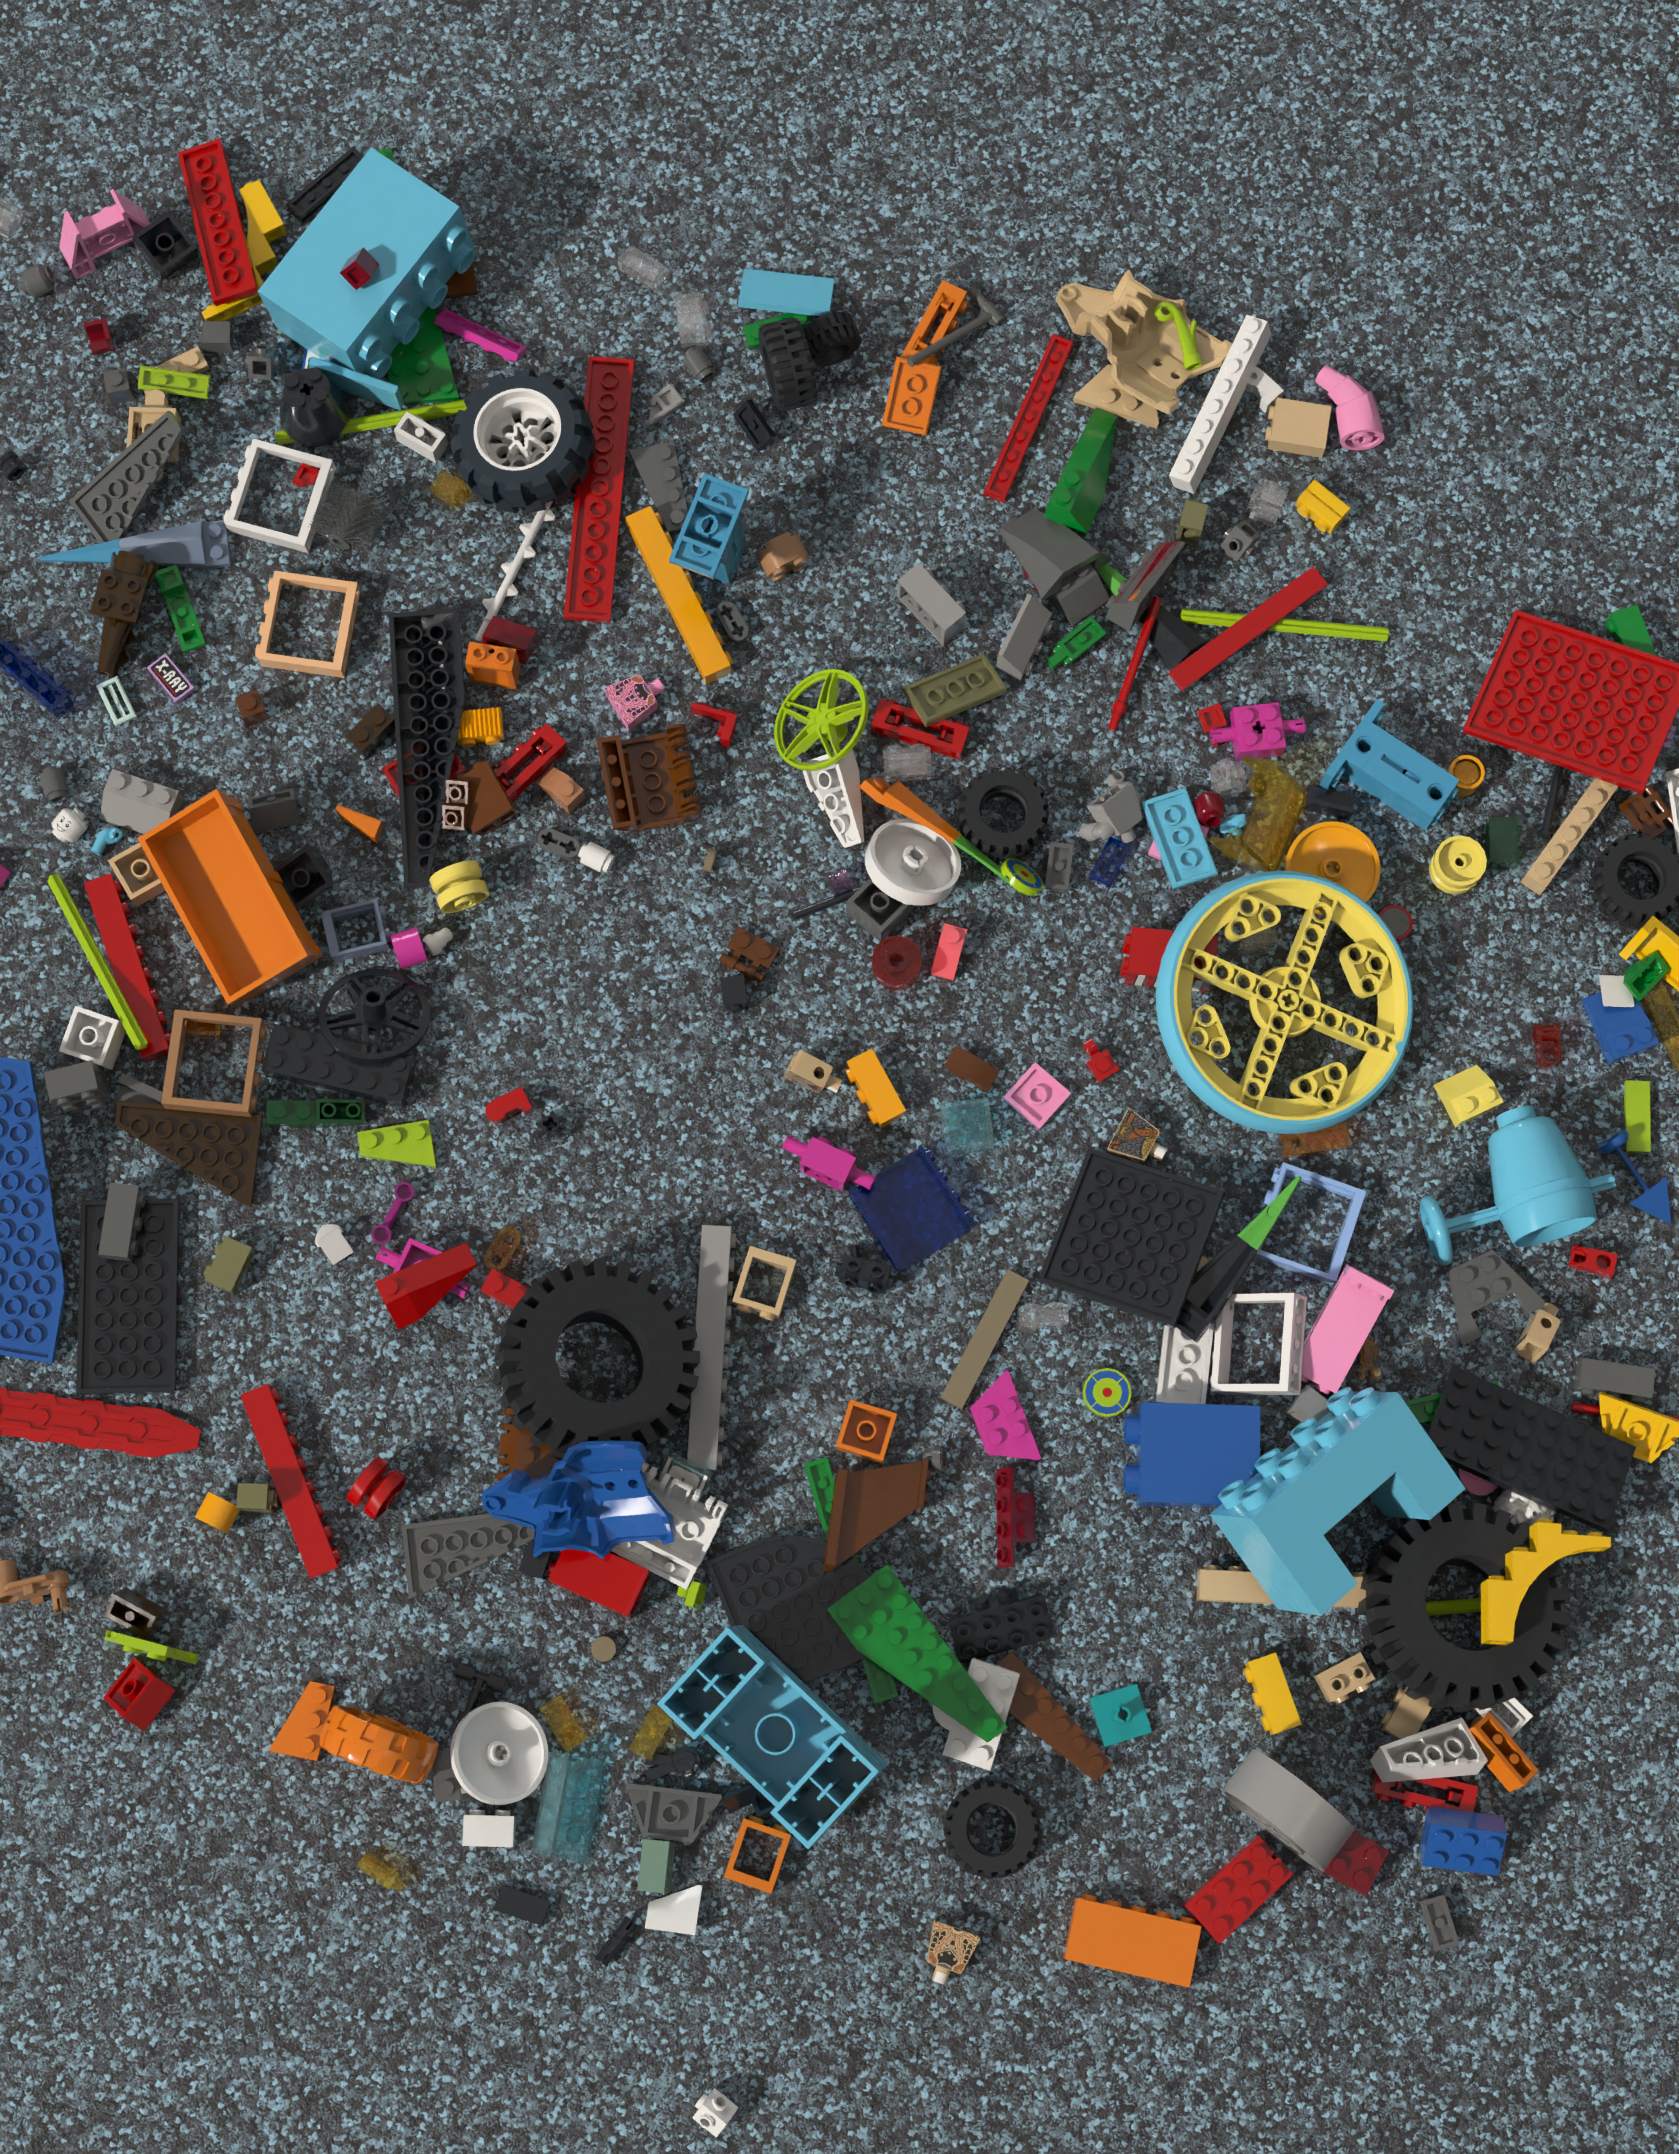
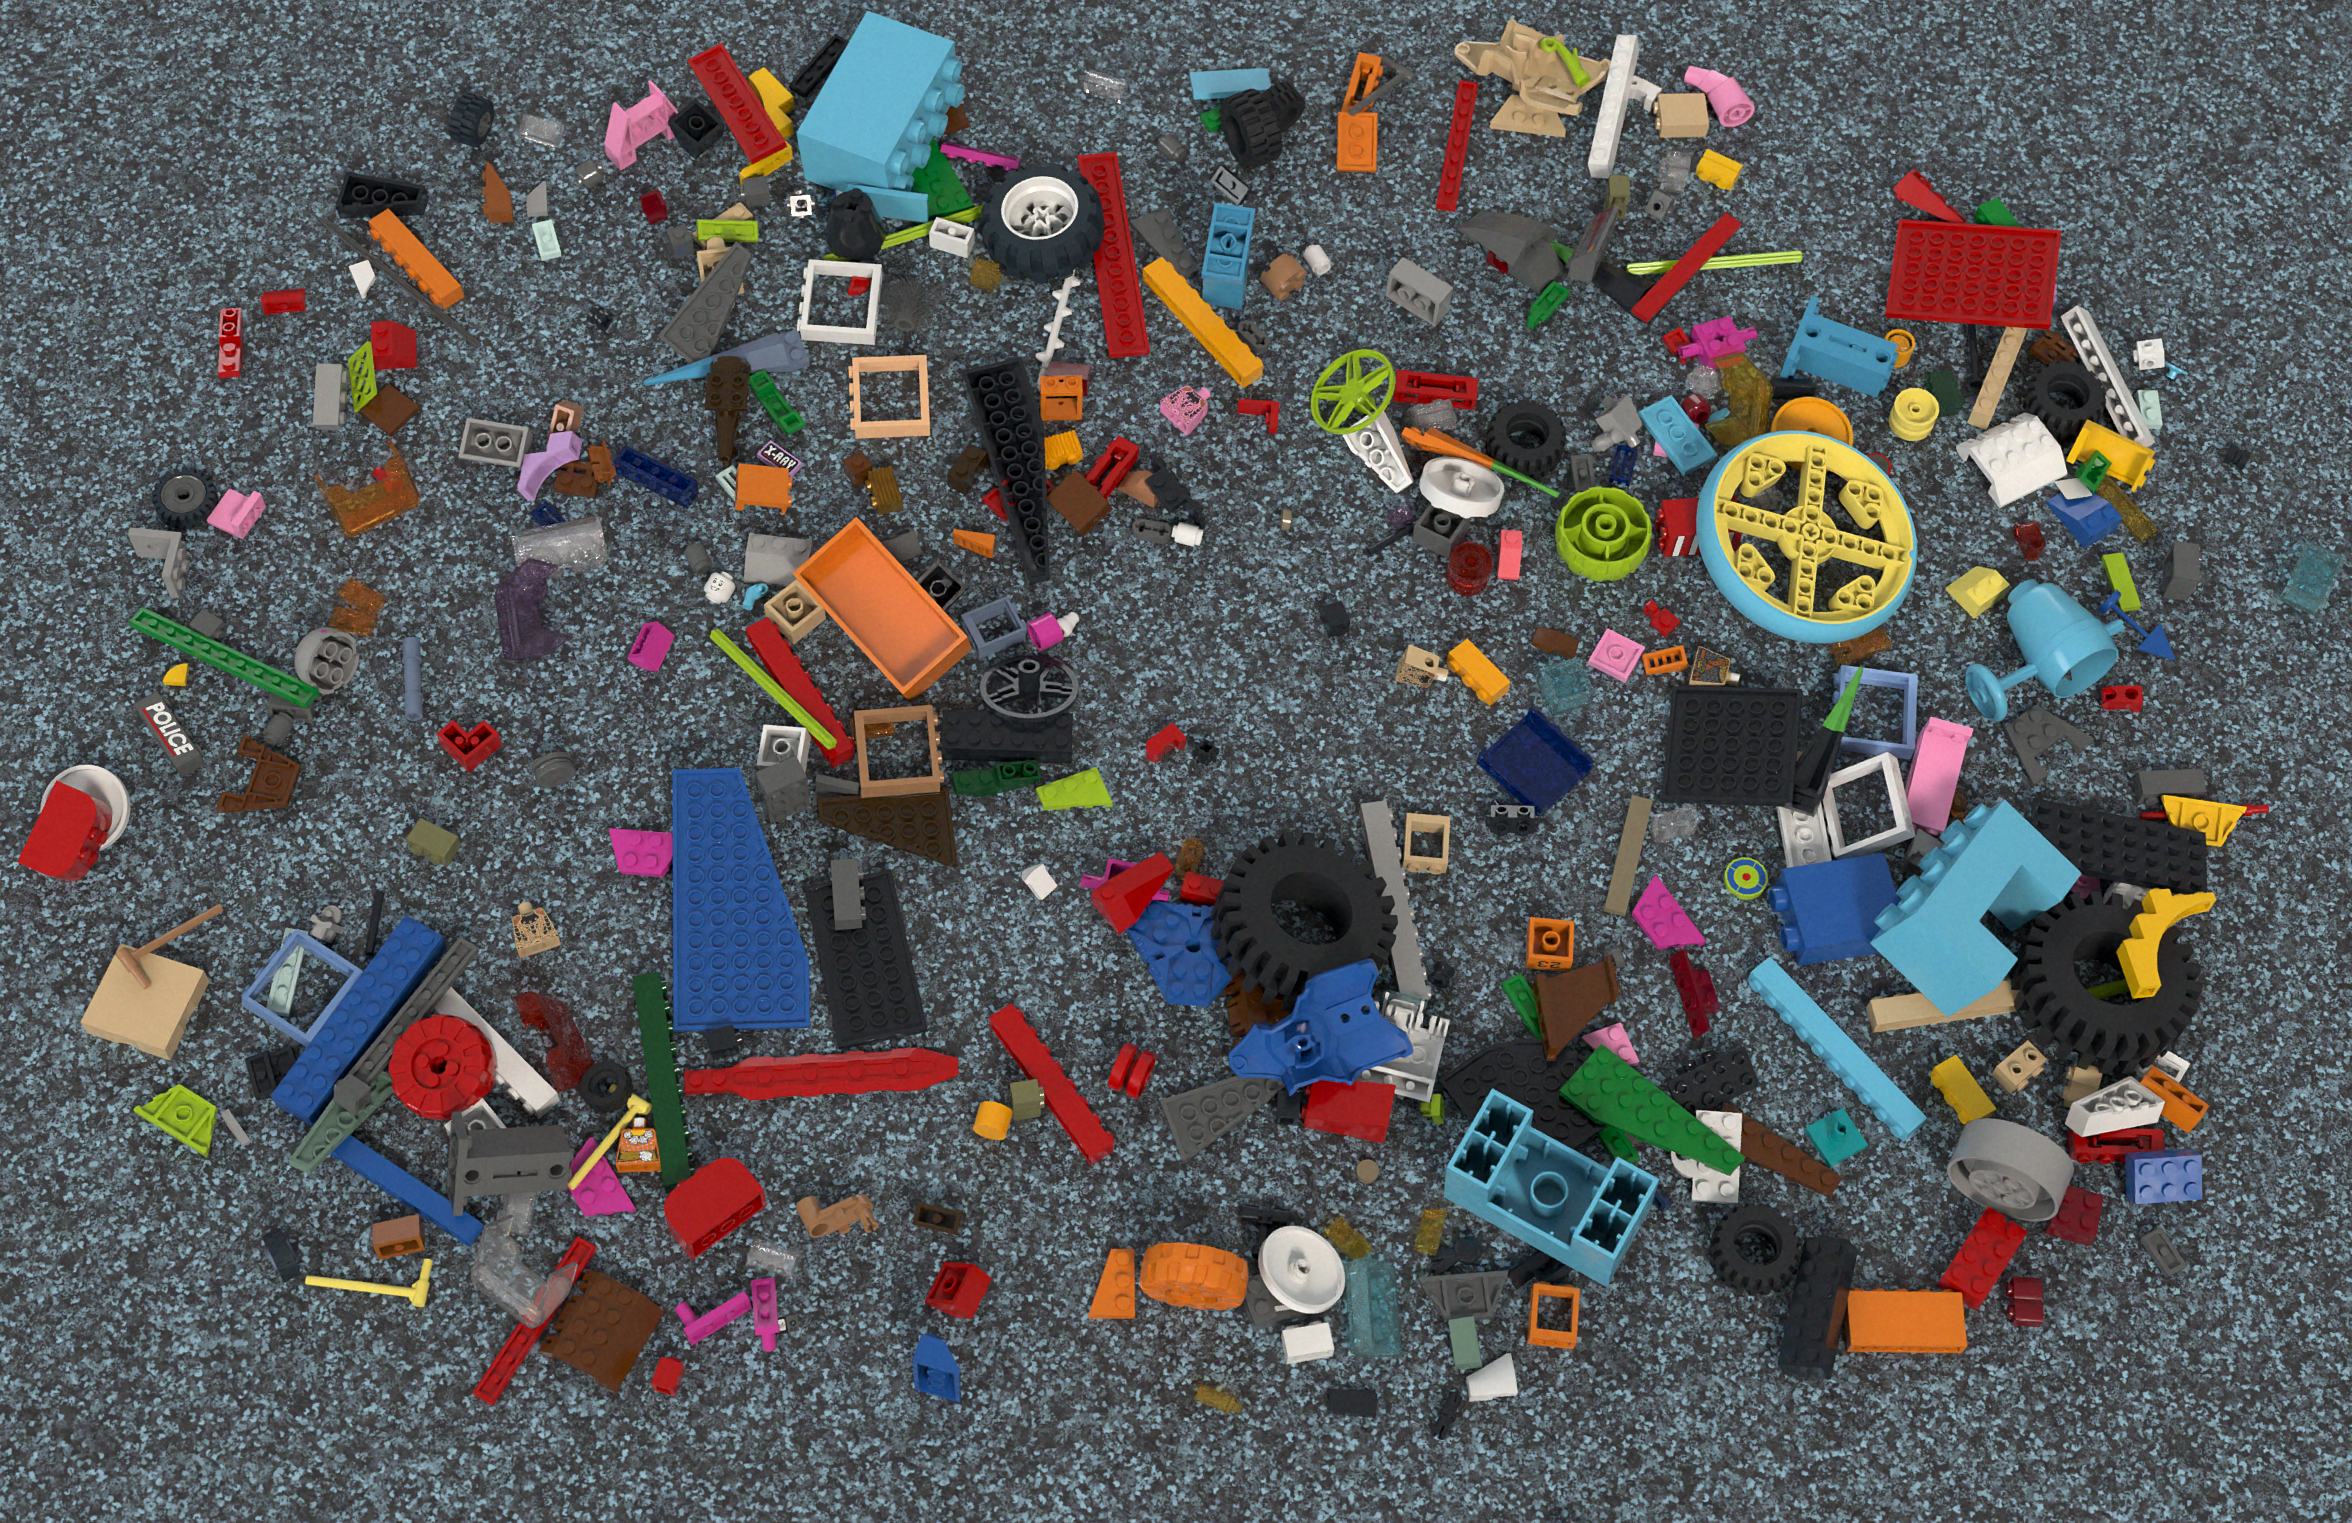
camera: 15 degrees left, 15 degrees down
lime wing [104,1630,199,1664] -> none
olive brick [204,1236,256,1295] -> none
dark red panel [340,247,379,290] -> none
magenta bar [371,1182,414,1245] -> none
light yellow wheel [429,860,490,913] -> none
reddish brown slope [442,778,472,830] -> none
reddish brown slope [596,724,702,832] -> none
light grey tile [648,384,685,427] -> none
clear brick [674,292,711,347] -> none
reddish brown plate [719,926,780,983] -> none
dark pink brick [782,1135,876,1192] -> none
olive tile [902,653,1007,727] -> none
torso [927,1920,980,1985] -> none
light grey slope [996,594,1053,681] -> none
lime tile [1000,858,1044,896] -> none
green wedge [1044,407,1117,535] -> none
red bar [1107,597,1162,732] -> none
tan torso [1512,1303,1561,1364] -> none
none -> orange panel [735,463,792,514]
none -> pearl gold brick [865,466,903,515]
none -> blue slope [912,1334,961,1403]
none -> blue plate [1127,901,1233,1007]
none -> black bracket [1144,453,1206,529]
none -> white brick [1303,245,1331,275]
none -> lime wheel [1555,486,1652,582]
none -> bright pink wing [1580,1022,1639,1067]
none -> orange slope [1642,645,1689,675]
none -> dark blue slope [1652,1186,1674,1213]
none -> medium azure brick [1747,957,1927,1142]
none -> black brick [1777,1237,1858,1379]
none -> red wedge [1893,168,1969,224]
none -> white slope [1956,413,2067,508]
none -> dark red brick [2006,1276,2043,1327]

